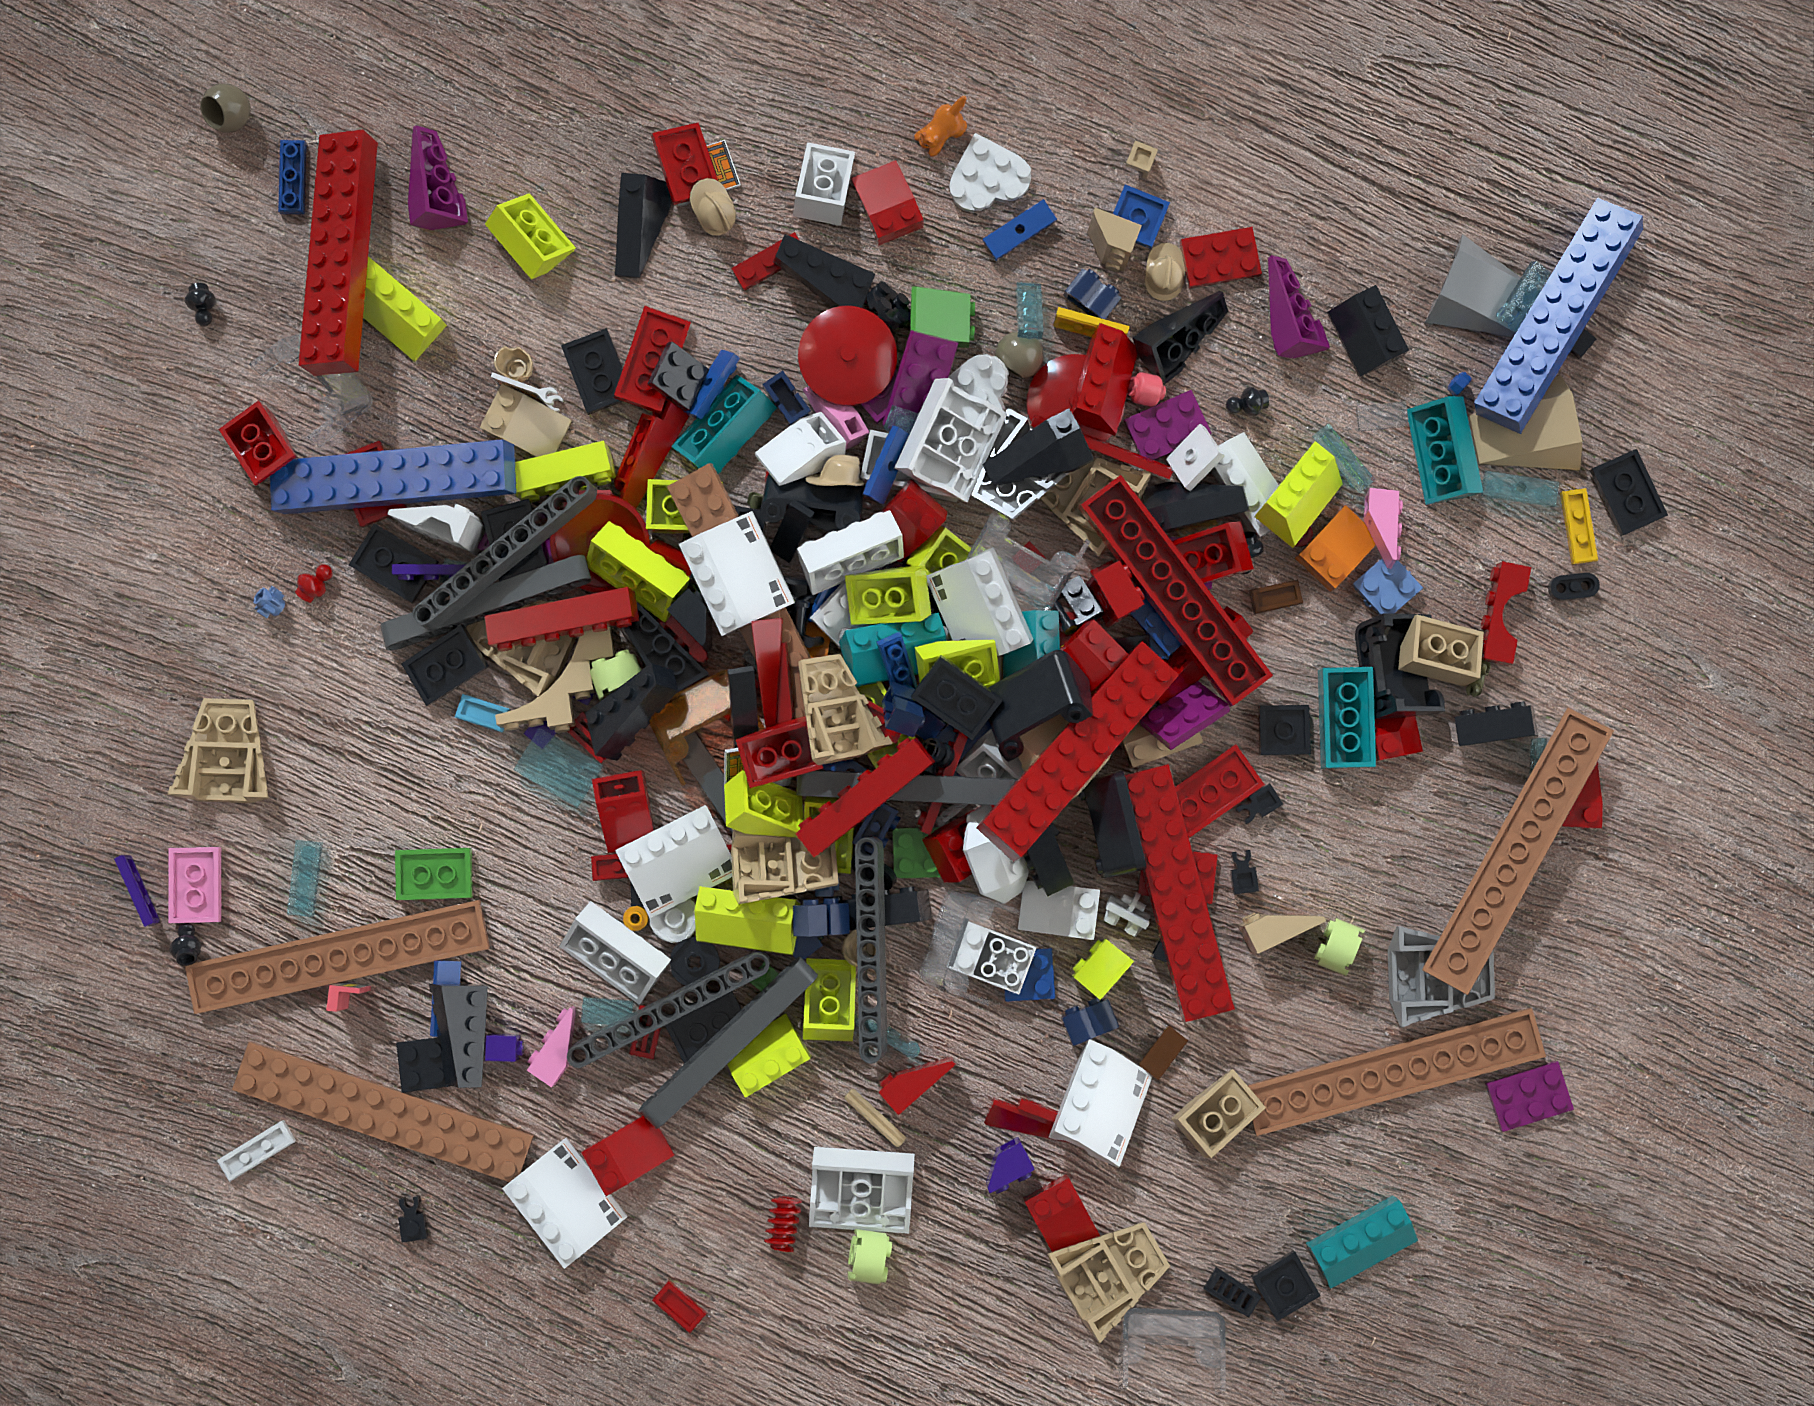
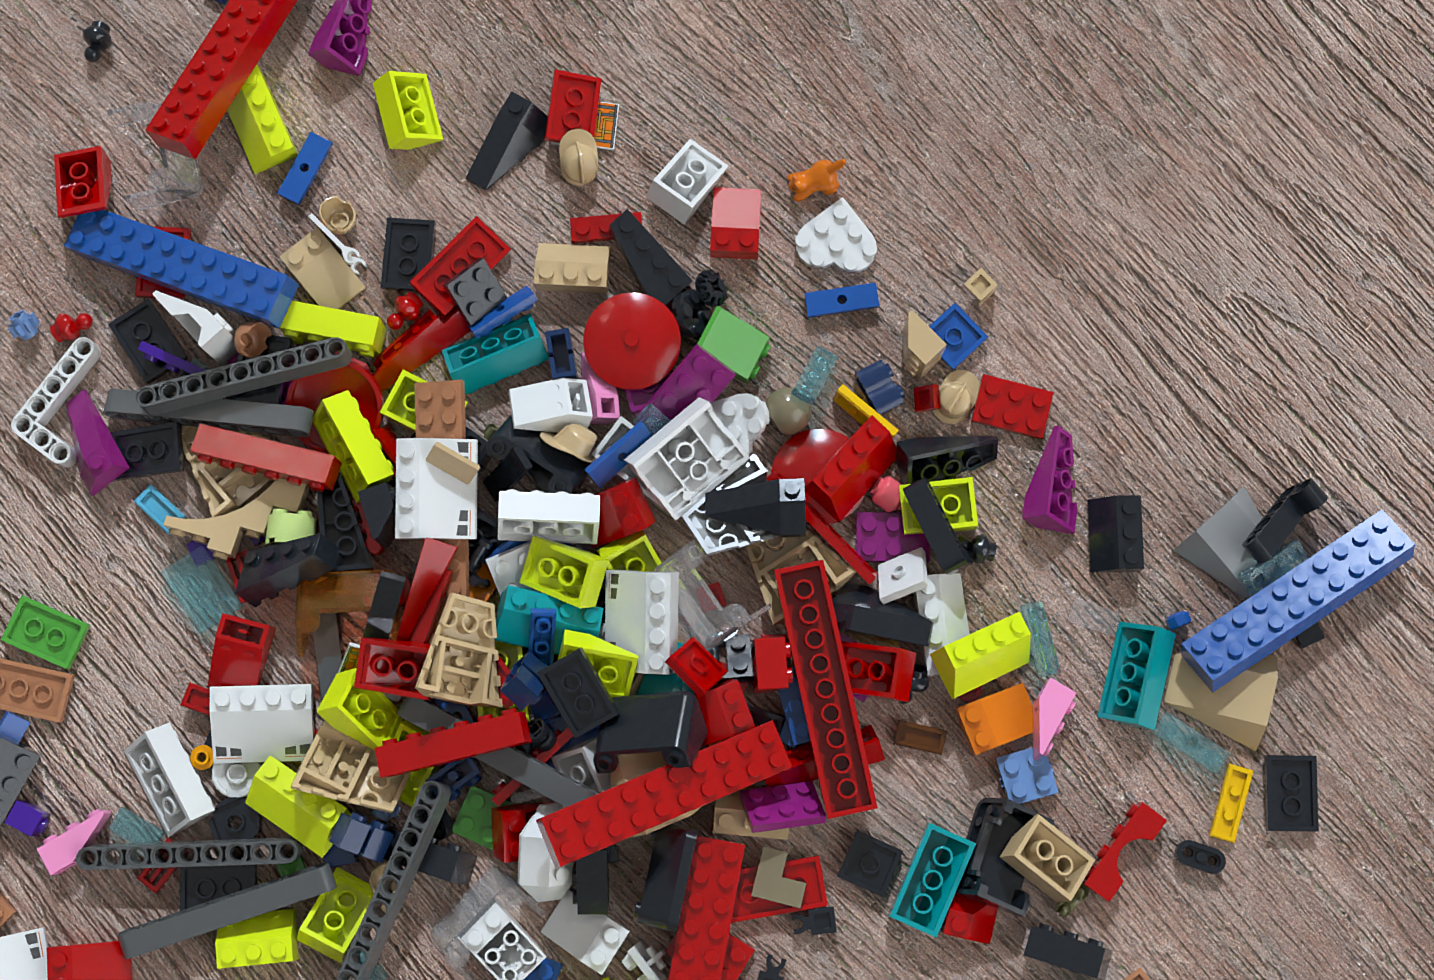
camera: 30 degrees right, 5 degrees down
none -> white beam [11,337,101,468]
none -> magenta wedge [66,389,129,496]
none -> nougat hair [234,321,272,359]
none -> blue tile [277,132,333,206]
none -> red animal [387,292,423,330]
none -> tan slope [426,442,480,484]
none -> tan slope [534,243,611,294]
none -> red plate [665,637,728,698]
none -> black gear [695,269,728,307]
none -> dark tan tile [751,846,806,908]
none -> neon yellow slope [899,477,978,534]
none -> black beam [903,477,973,575]
none -> red tile [913,384,940,413]
none -> black beam [1242,478,1328,565]

